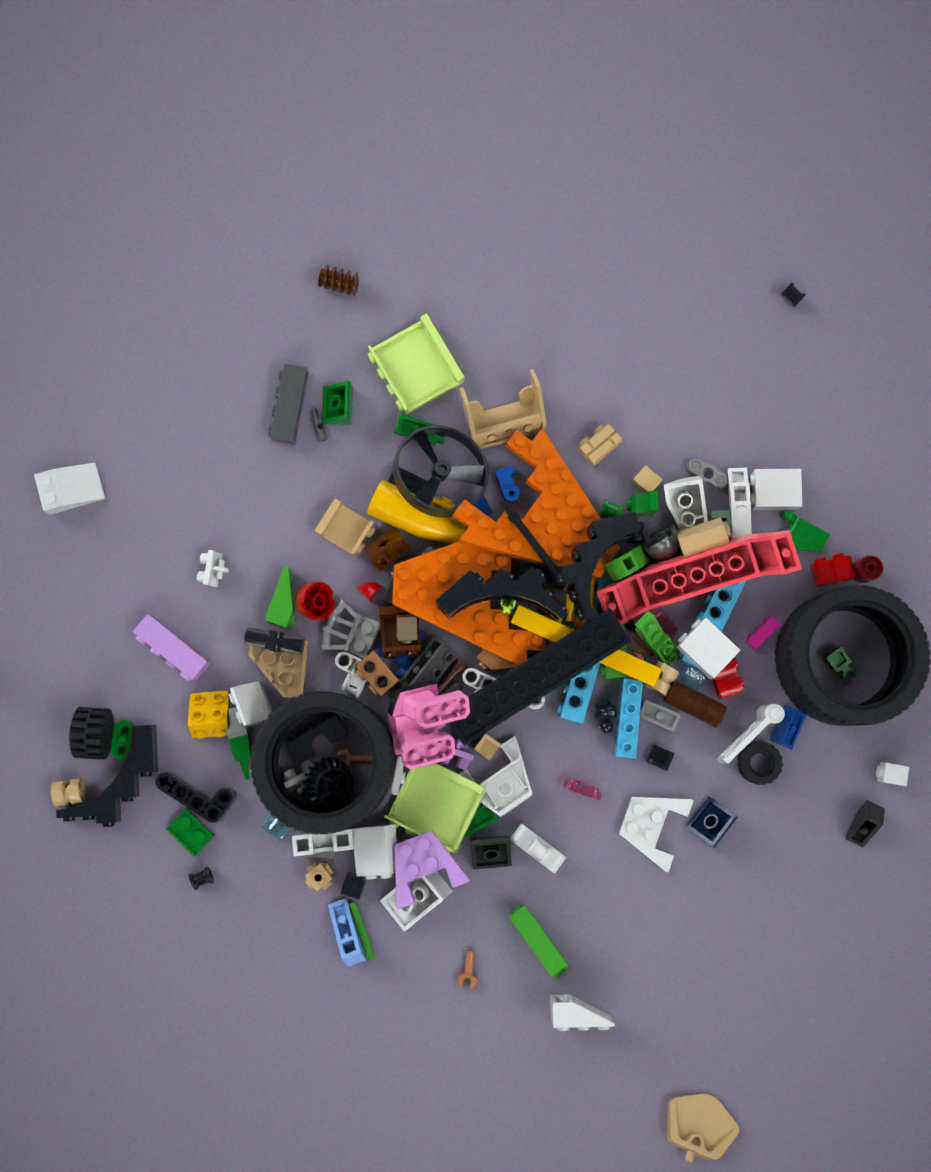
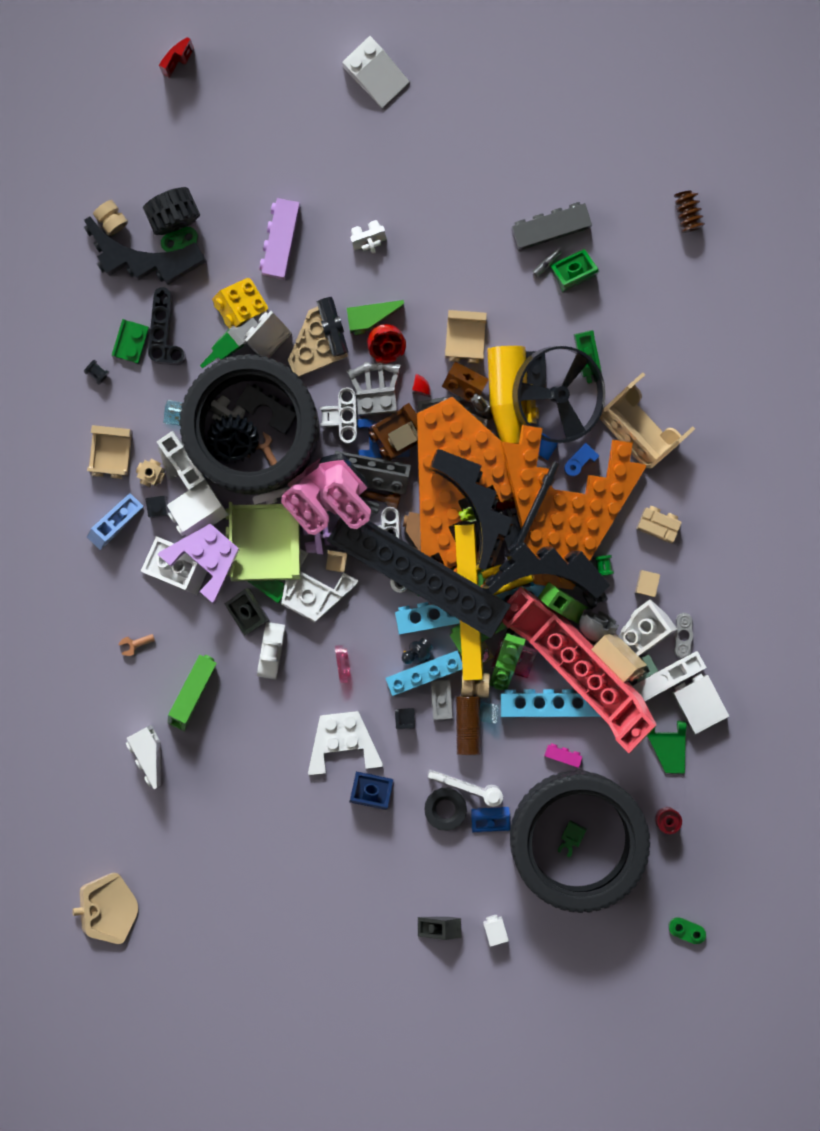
camera: 70 degrees right, 5 degrees up
bright green bar [349,901,375,961] -> none
medium nougat brick [356,651,399,696] -> none
yellowish green panel [367,313,465,415] -> none
green arch [626,491,658,516] -> none
white brick [676,618,740,679] -> none
red brick [712,657,745,699] -> none
red brick [810,553,856,588] -> none
none -> tan panel [87,425,132,479]
none -> dark grey axle [471,394,493,420]

